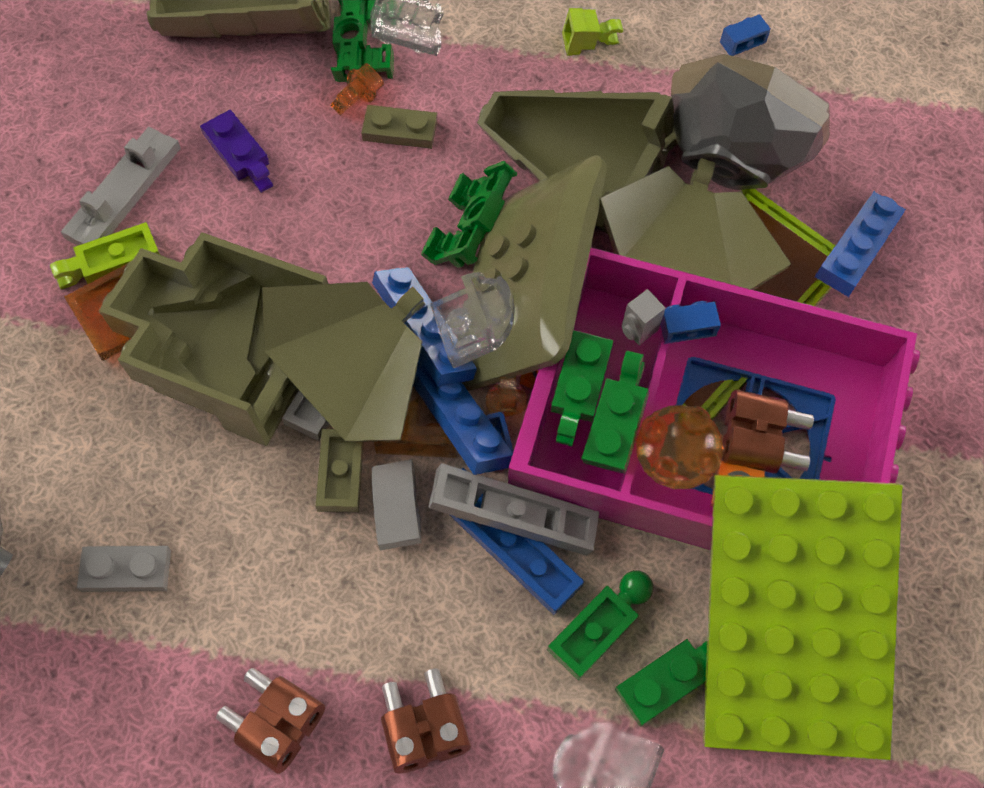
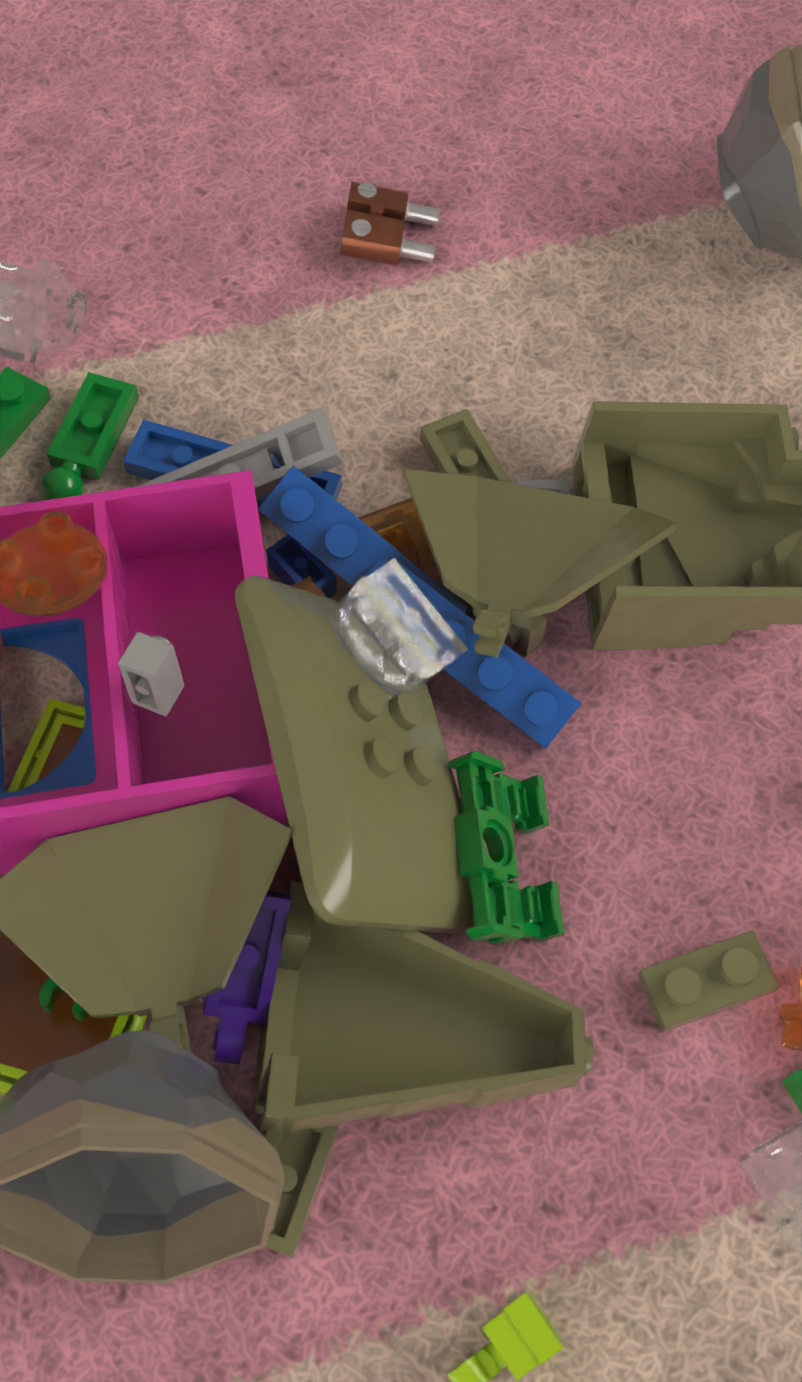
camera: 155 degrees right, 0 degrees up
light grey plate [77,546,171,592] -> none
light grey slope [372,459,421,550] -> none
copper piece [381,669,471,774] -> none
green plate [550,330,614,447] -> none
green plate [582,351,649,474] -> none
blue piece [660,301,721,344] -> none

